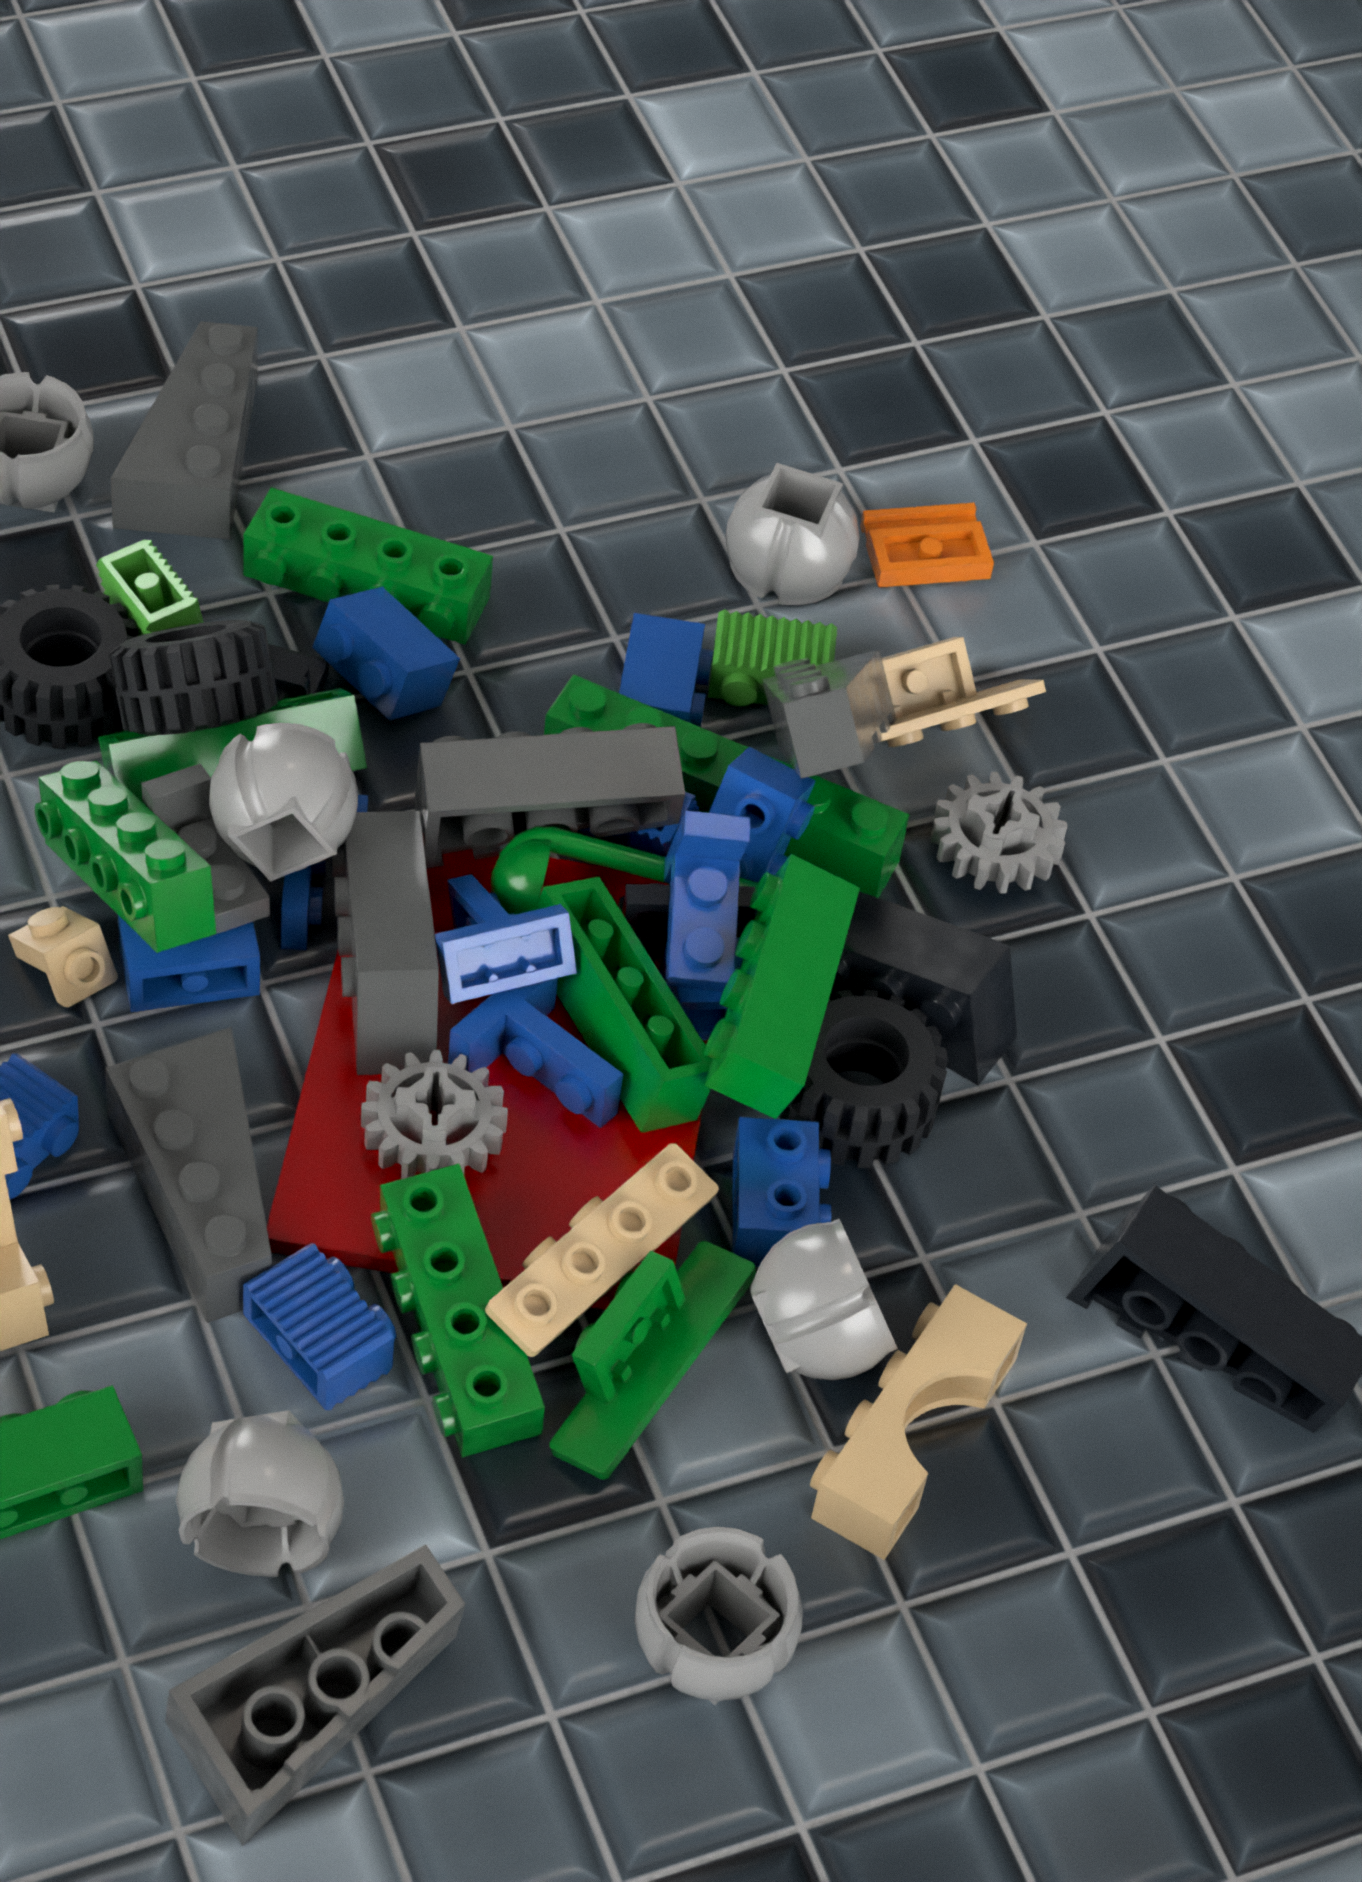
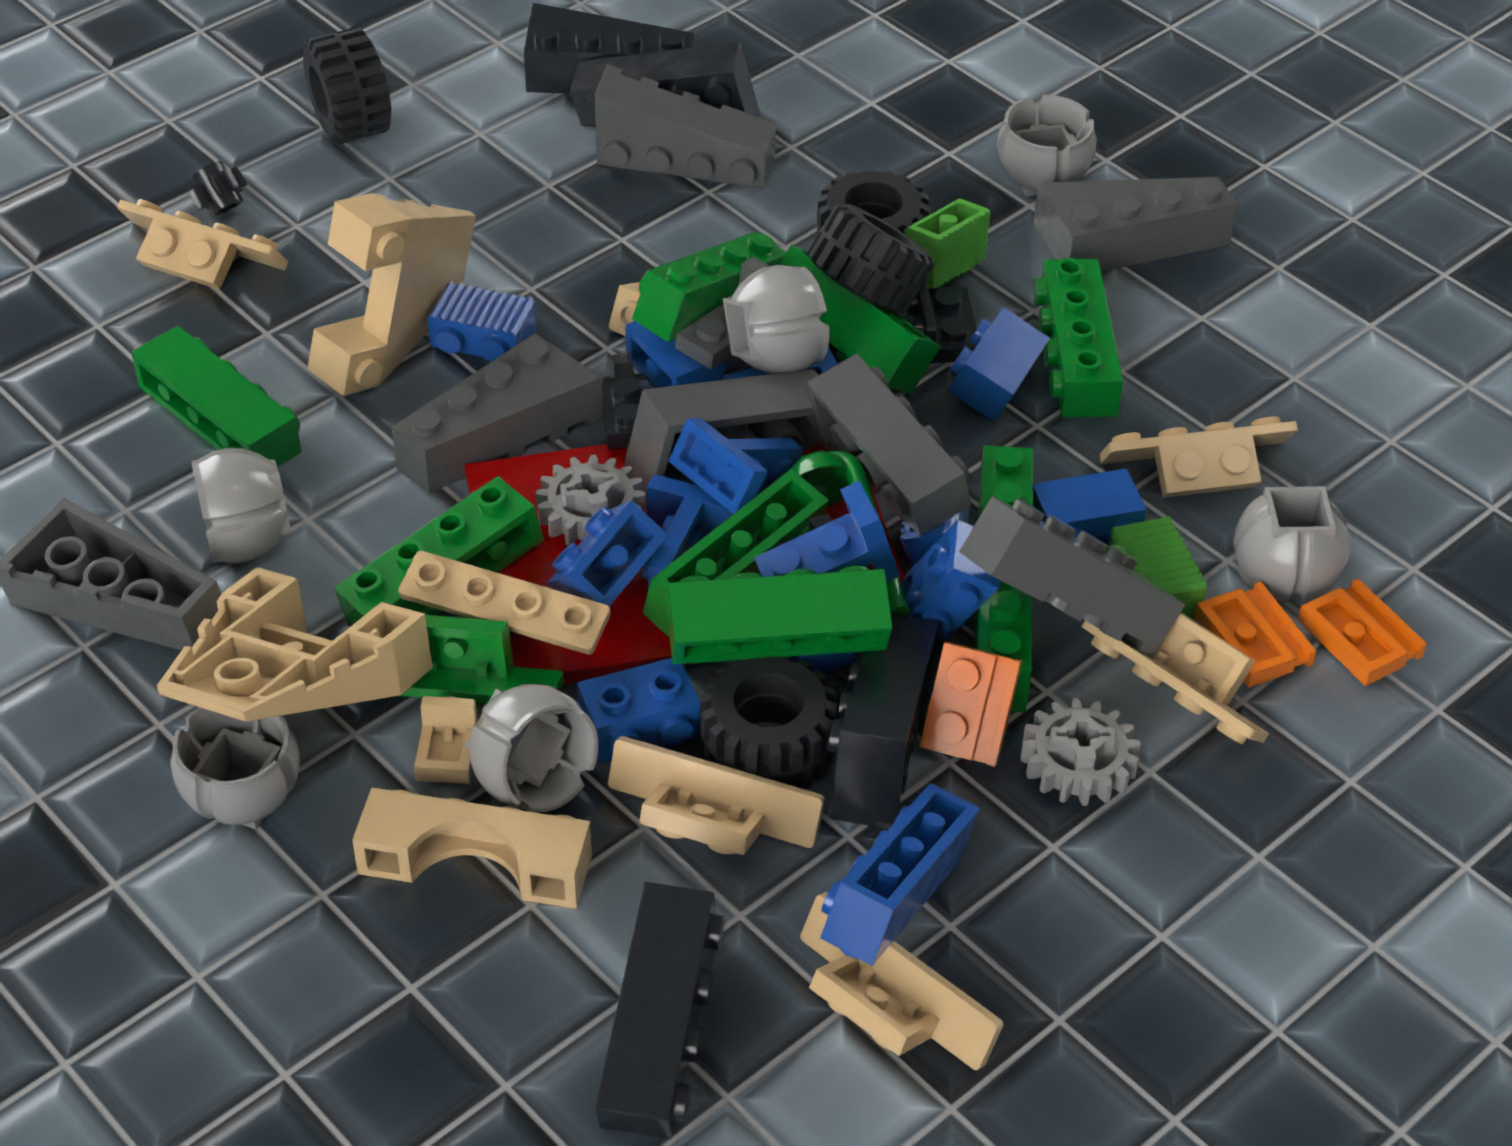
camera: 75 degrees right, 5 degrees down
blue brick [243,1243,396,1410] -> none
none -> tan wedge [157,567,433,722]
none -> tan bracket [414,696,478,784]
none -> blue brick [546,500,668,607]
none -> black hinge [602,353,650,450]
none -> tan bracket [608,736,825,855]
none -> tan bracket [800,892,1003,1070]
none -> blue brick [820,783,980,966]
none -> orange plate [919,642,1023,767]
none -> tan bracket [1100,416,1298,498]
none -> orange plate [1194,581,1317,688]

